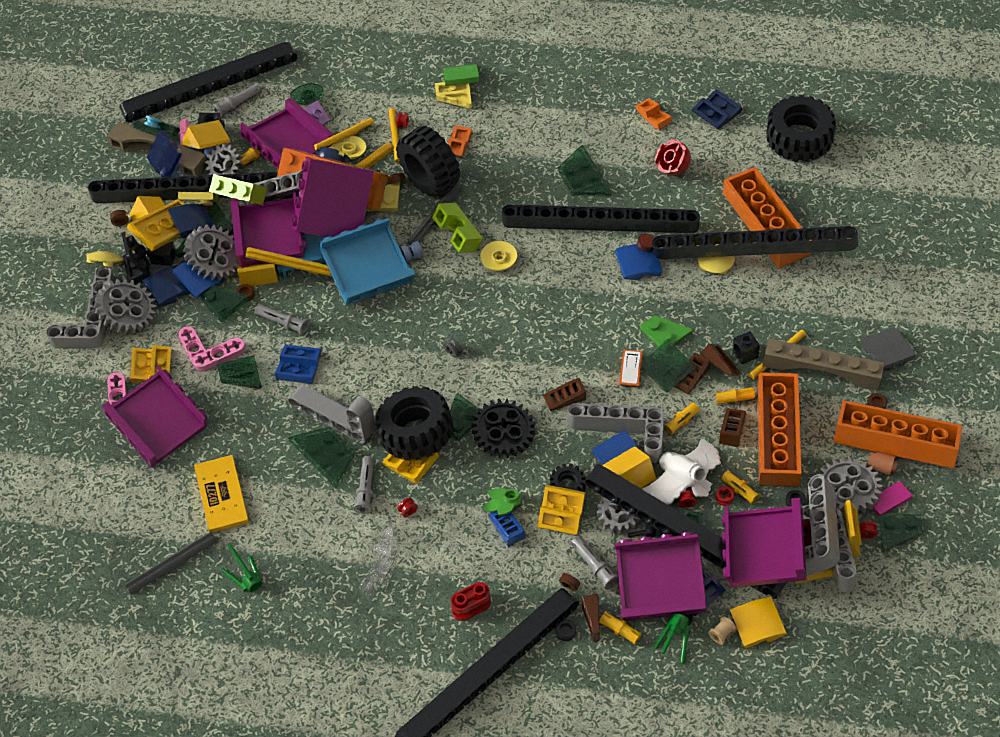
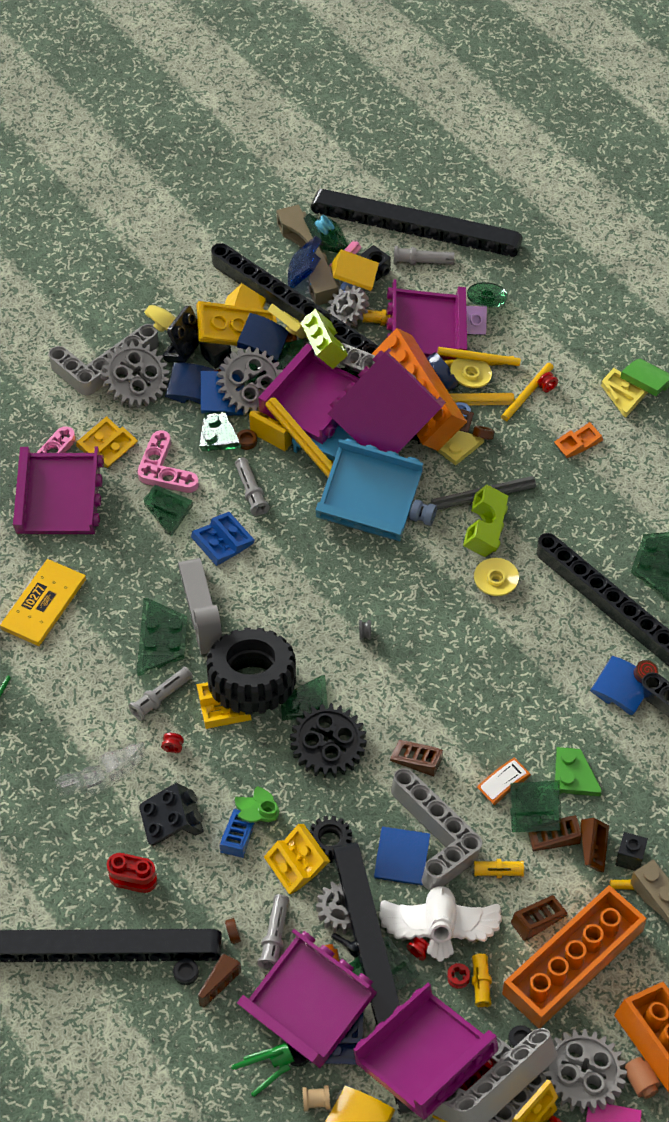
camera: 40 degrees right, 0 degrees up
reddish brown tile [110,210,129,226] -> none
black tyre [396,126,461,197] -> none
yellow pin [599,611,642,645] -> none
yellow slope [602,446,657,489] -> none
yellow axle [715,388,755,405] -> none
none -> black bracket [139,783,204,846]

